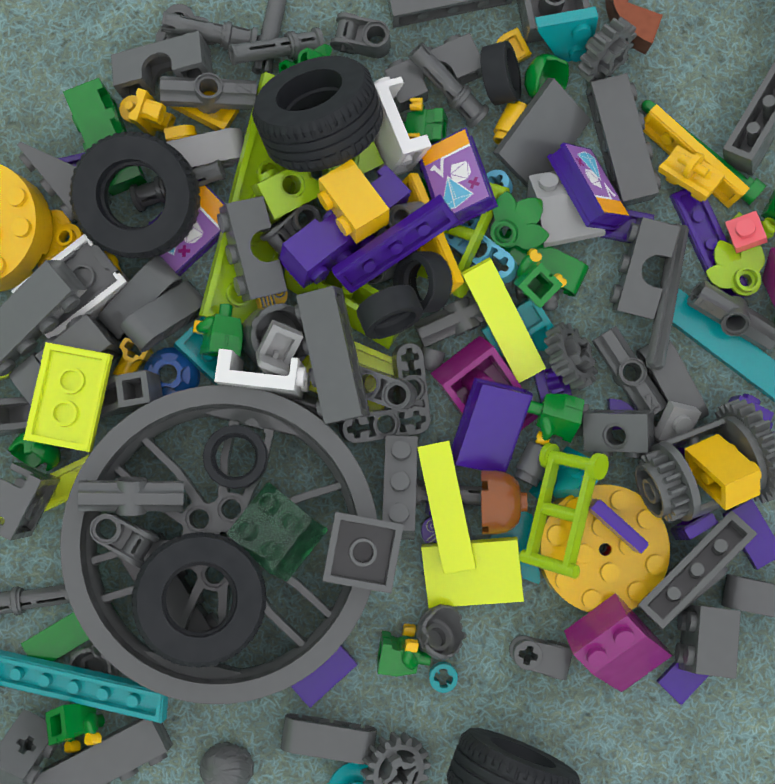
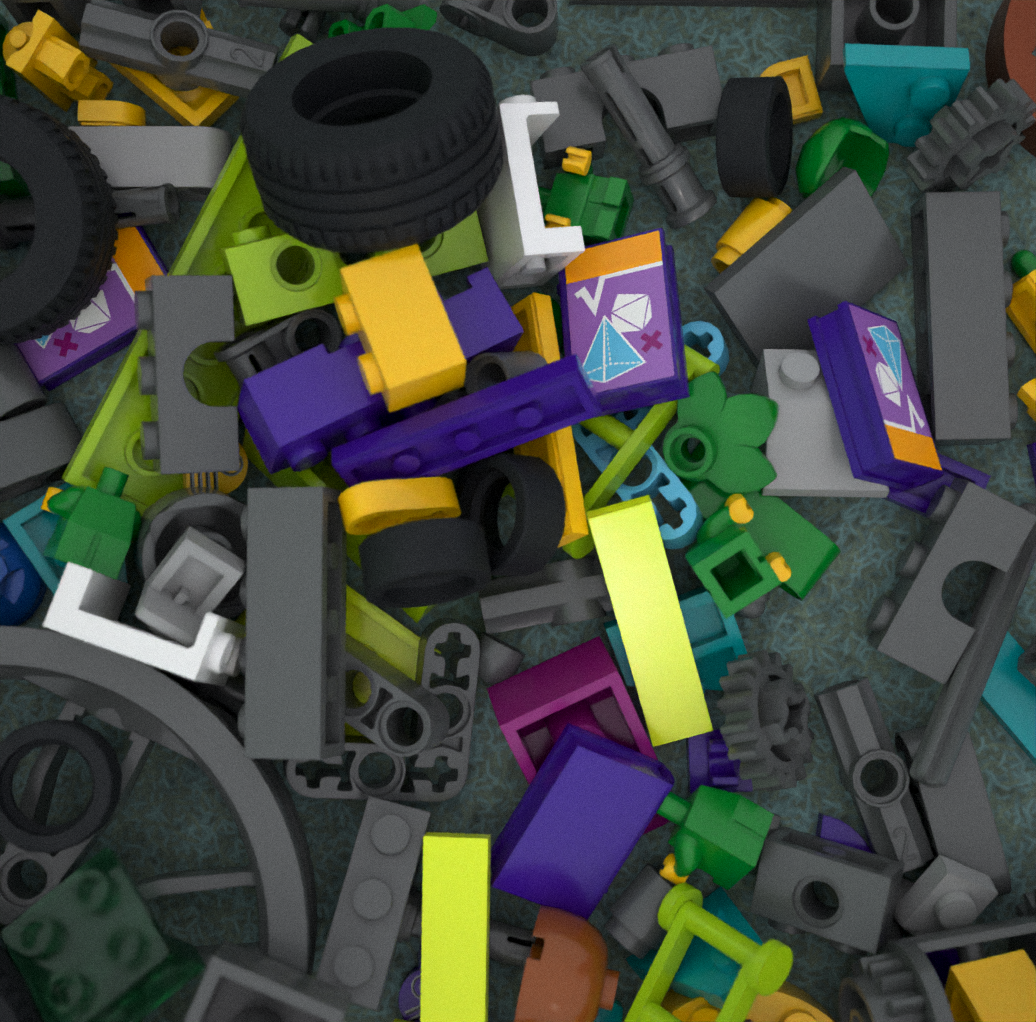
camera: 10 degrees right, 0 degrees up
none -> yellow beam [337,477,461,535]

